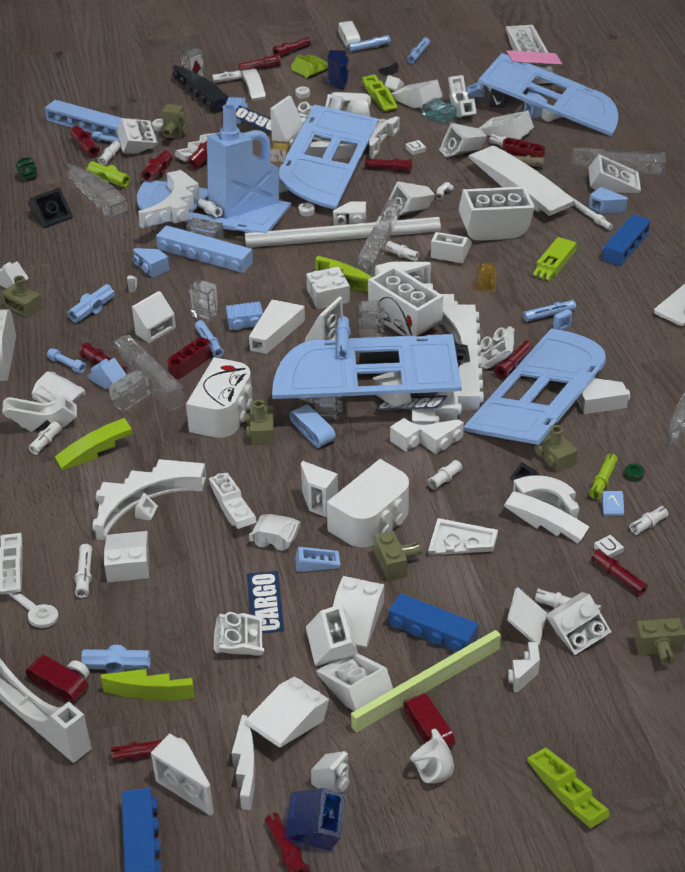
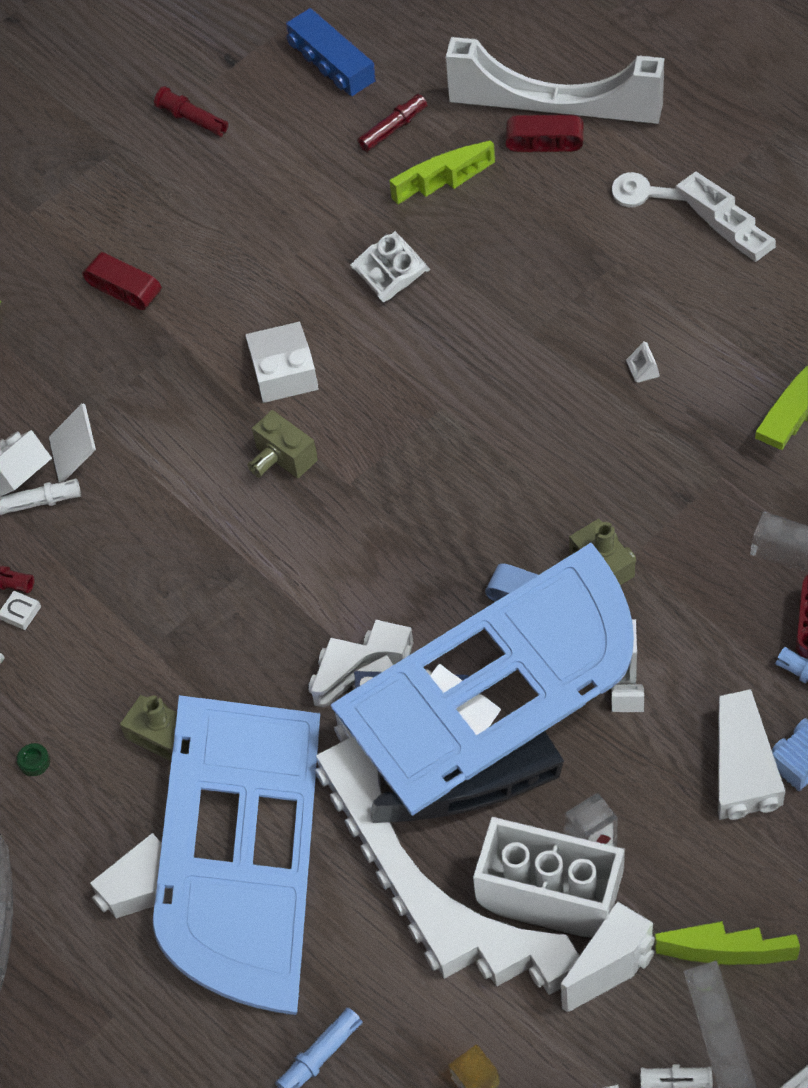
camera: 155 degrees right, 15 degrees up
white tile [67,661,89,679] -> none
white pin [75,544,93,598] -> none
light blue piece [81,645,151,673] -> none
white arch [93,459,206,540] -> none
white slope [104,531,149,583] -> none
white slope [151,734,214,816] -> none
white brick [186,357,253,438] -> none
white slope [209,473,256,529] -> none
white slope [232,715,255,810] -> none
white slope [245,676,329,747] -> none
sticker [247,571,284,633] -> none
white slope [249,514,301,551] -> none
clear blue slope [284,788,346,851] -> none
light blue slope [295,547,341,572] -> none
white slope [301,461,338,518] -> none
white slope [305,296,343,342] -> none
white piece [306,267,350,309] -> none
white slope [306,604,358,667] -> none
white slope [311,751,349,799] -> none
white slope [316,653,393,711] -> none
white brick [327,459,409,548] -> none
light blue pin [336,316,351,359] -> none
yellowish green tile [351,630,501,733] -> none
blue brick [388,593,479,652] -> none
white piece [410,729,454,784] -> none
white pin [427,460,462,490] -> none
white wing [428,518,498,556] -> none
white slope [480,326,515,370] -> none
dark red pin [494,340,534,379] -> none
white slope [504,491,589,544] -> none
white slope [508,642,540,692] -> none
black slope [510,462,540,480] -> none
white arch [513,476,579,519] -> none
light blue plate [553,309,572,330] -> none
lime pin [589,454,618,500] -> none
light blue slope [601,491,624,516] -> none

